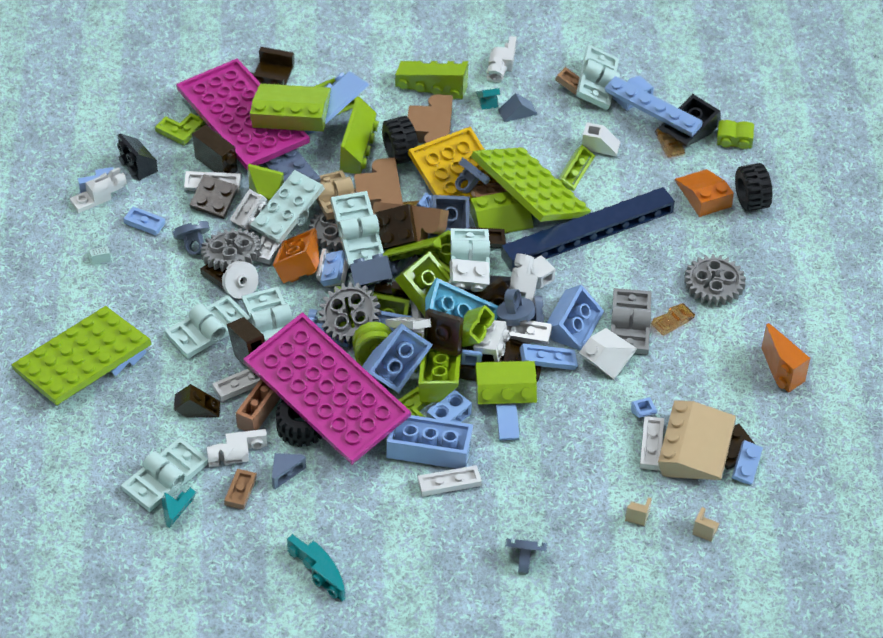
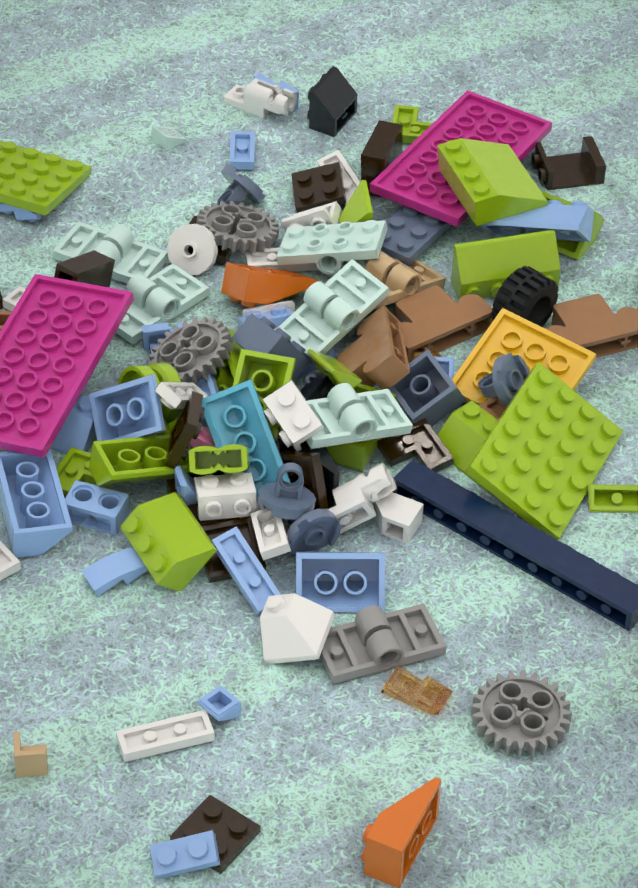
camera: 65 degrees right, 5 degrees down
dark brown plate [375,204,418,249] -> none
tan slope [658,400,736,480] -> none
tan panel [692,507,719,542] -> none

